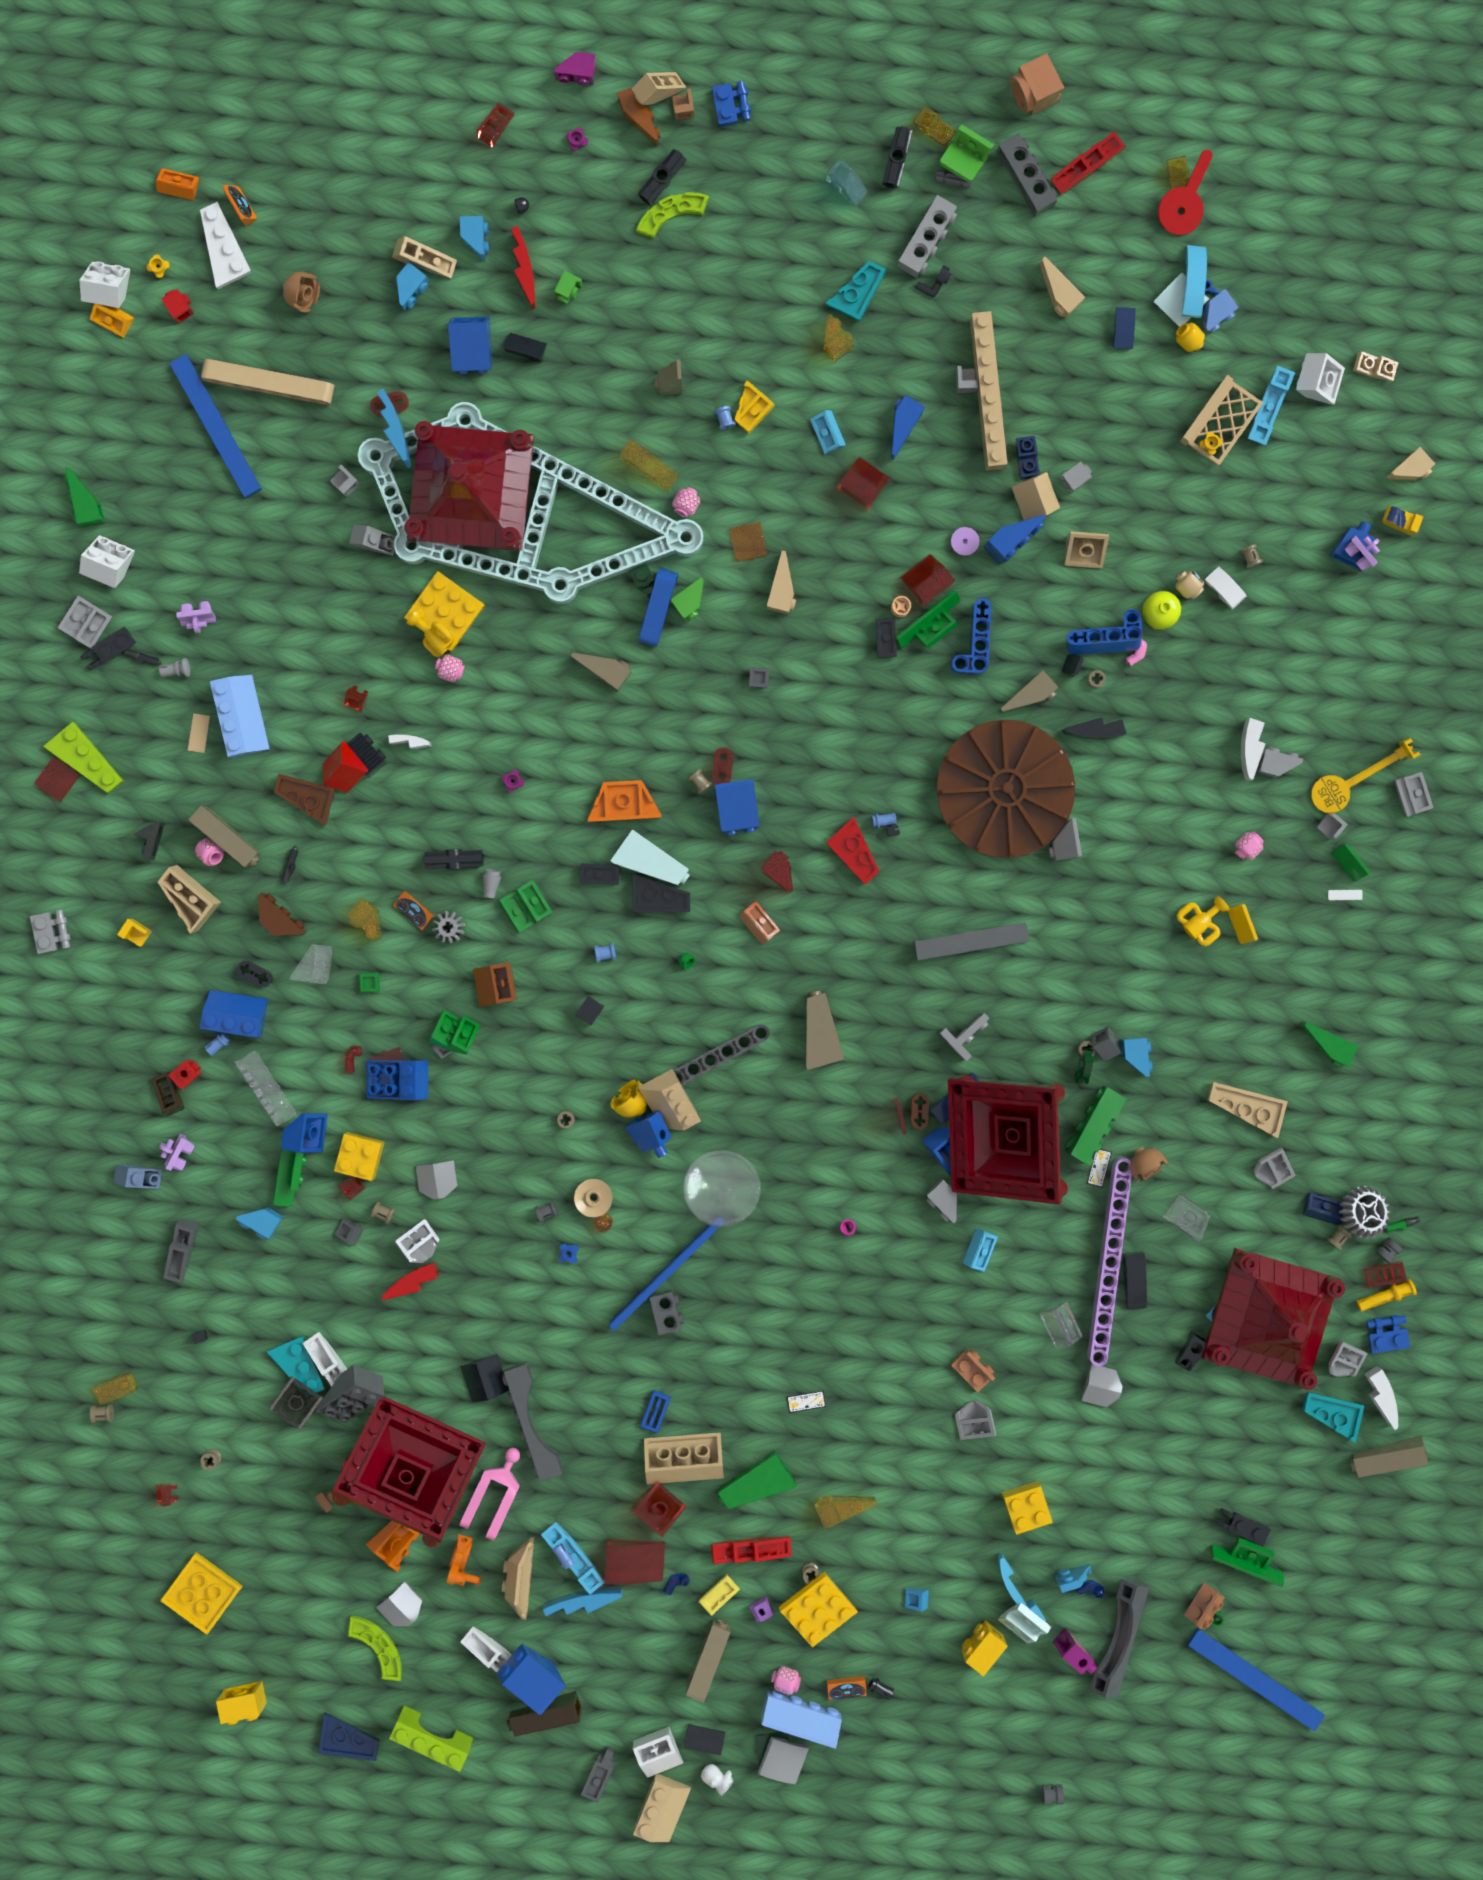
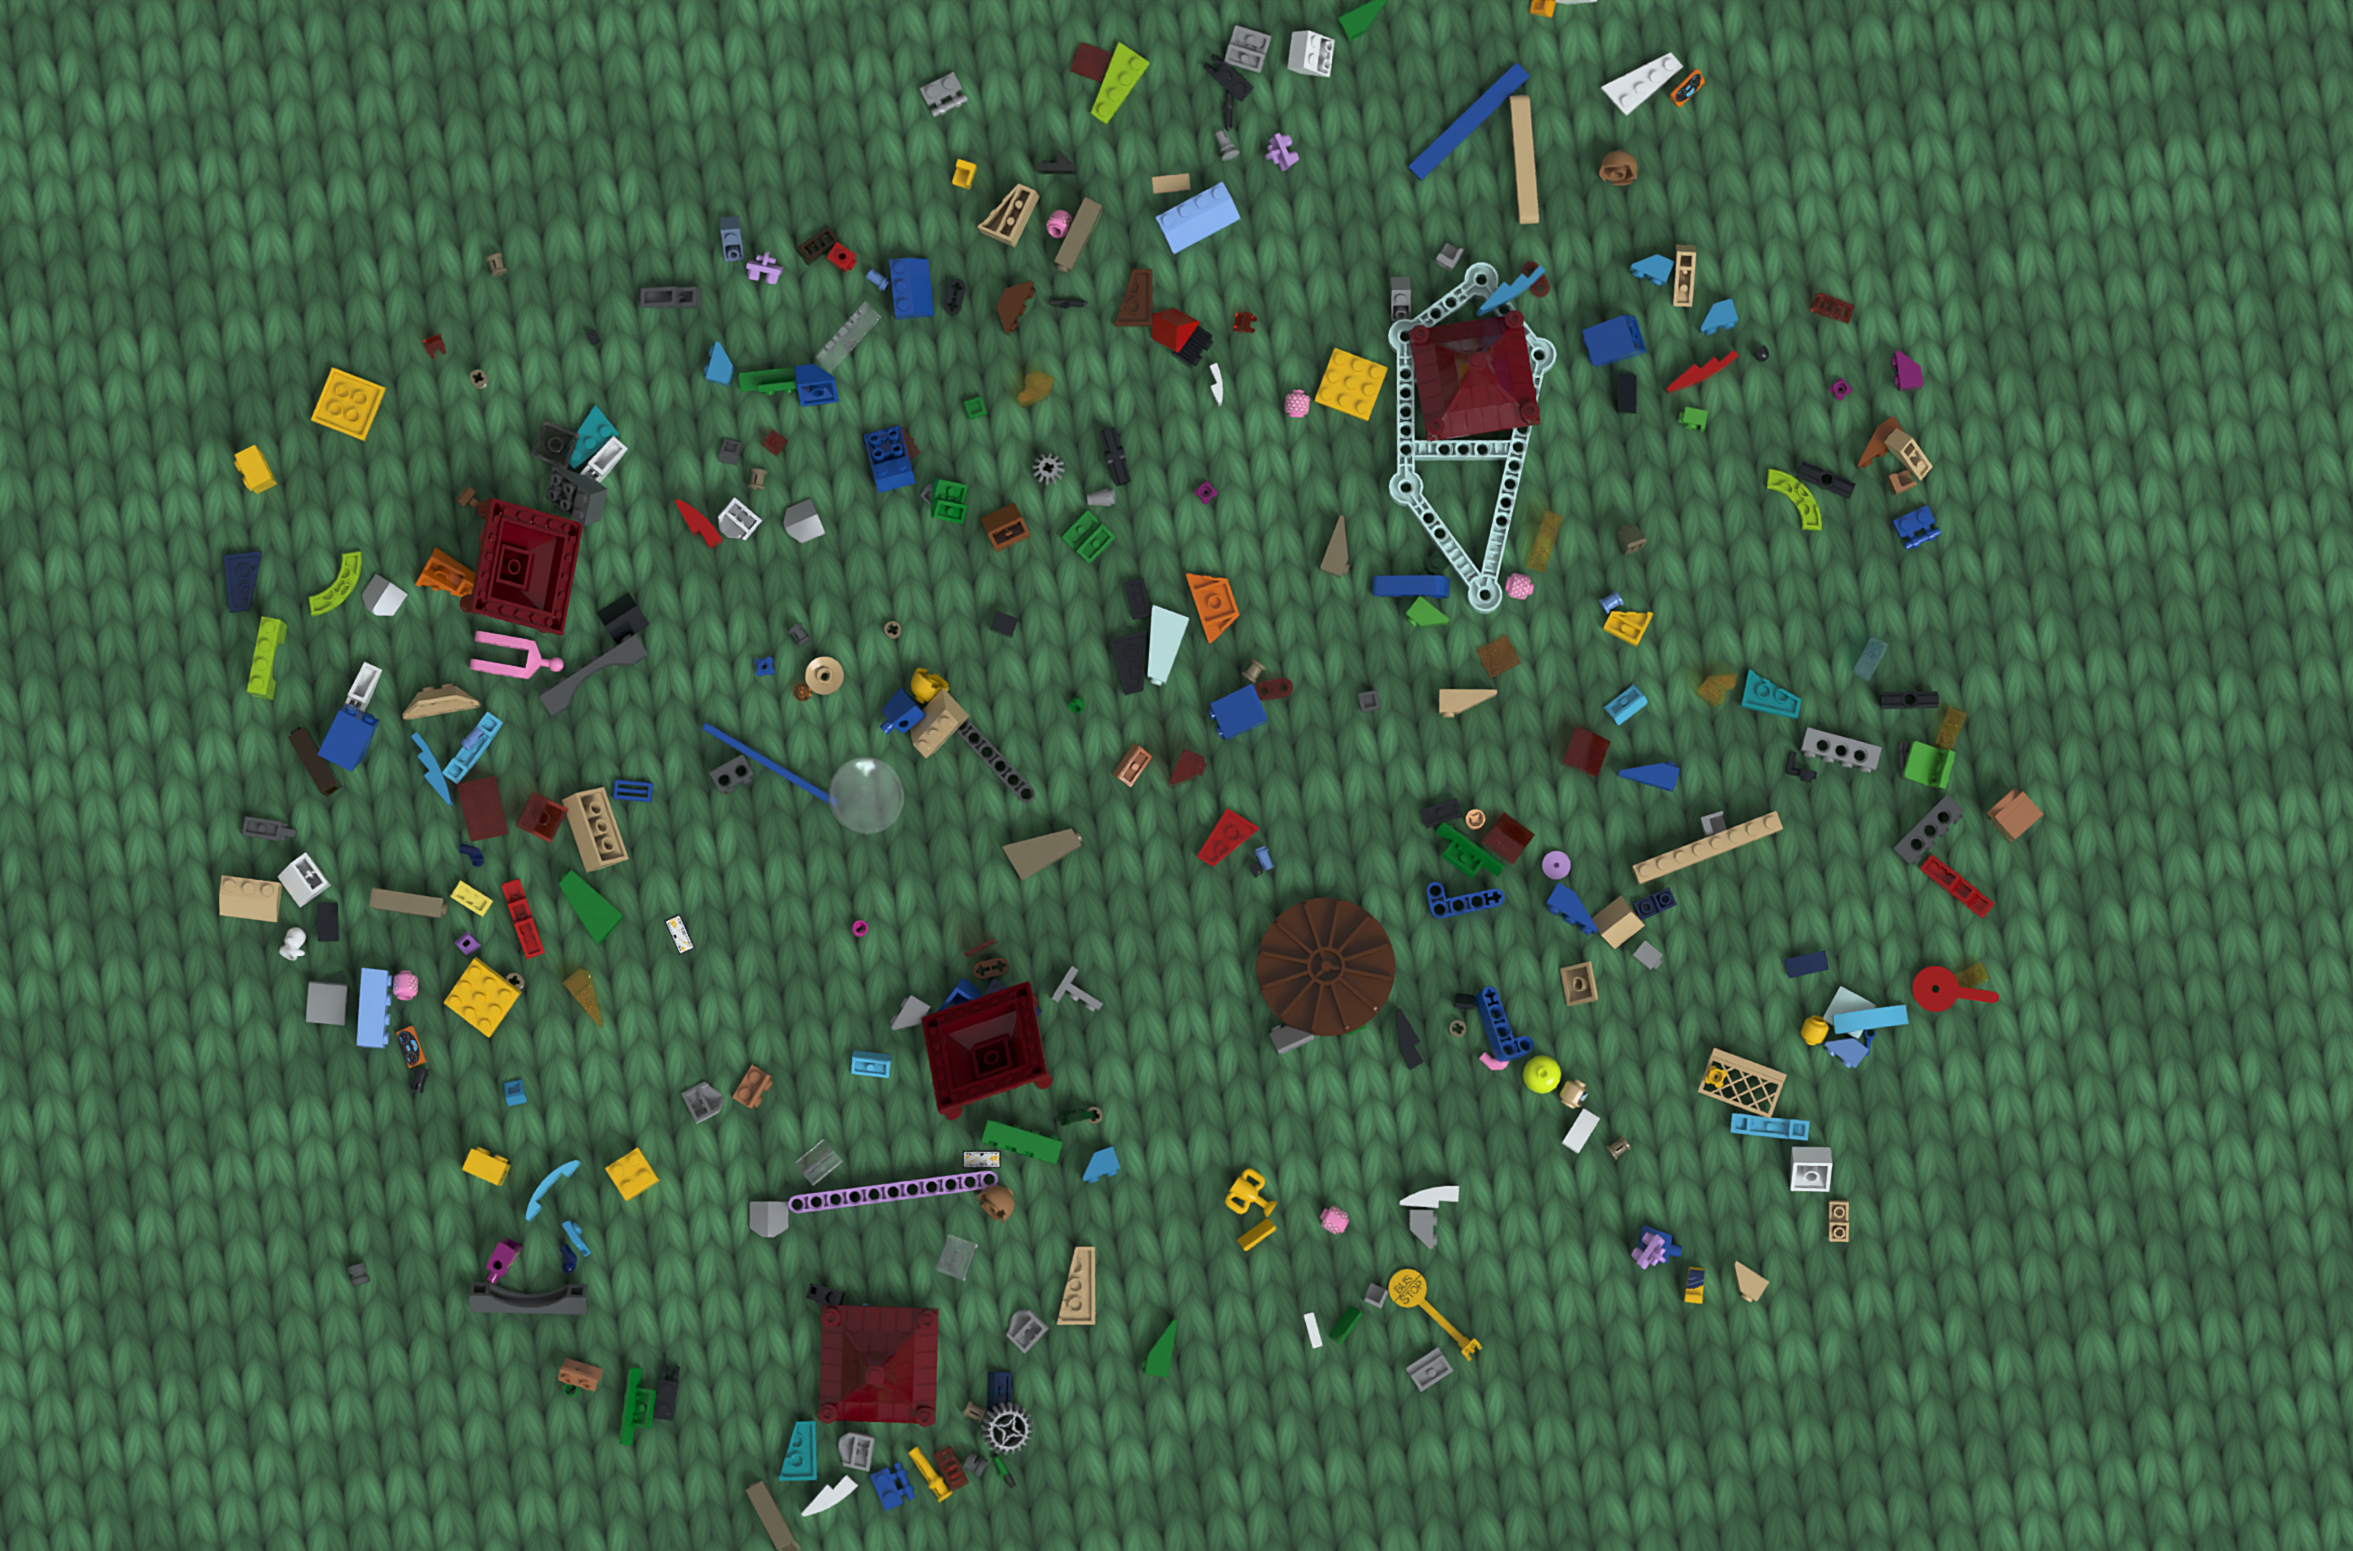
camera: 80 degrees right, 5 degrees down
clear yellow slope [92,1372,138,1405] -> none
yellow plate [147,255,170,278] -> none
orange slope [156,168,199,200] -> none
red brick [162,289,194,324] -> none
clear wing [290,944,333,985] -> none
yellow brick [334,1132,385,1181] -> none
clear red arm [344,1045,362,1073] -> none
slope [393,891,435,930] -> none
yellow piece [406,610,453,658] -> none
orange piece [446,1534,482,1587] -> none
medium blue bush [595,943,616,963] -> none
dark grey slope [913,922,1029,960] -> none
dark tan slope [998,671,1058,714] -> none
light aqua slope [998,1603,1051,1643] -> none
tan slope [1040,257,1085,318] -> none
dark grey panel [1091,1026,1121,1061] -> none
black slope [1123,1251,1147,1310] -> none
blue tile [1187,1628,1325,1731] -> none

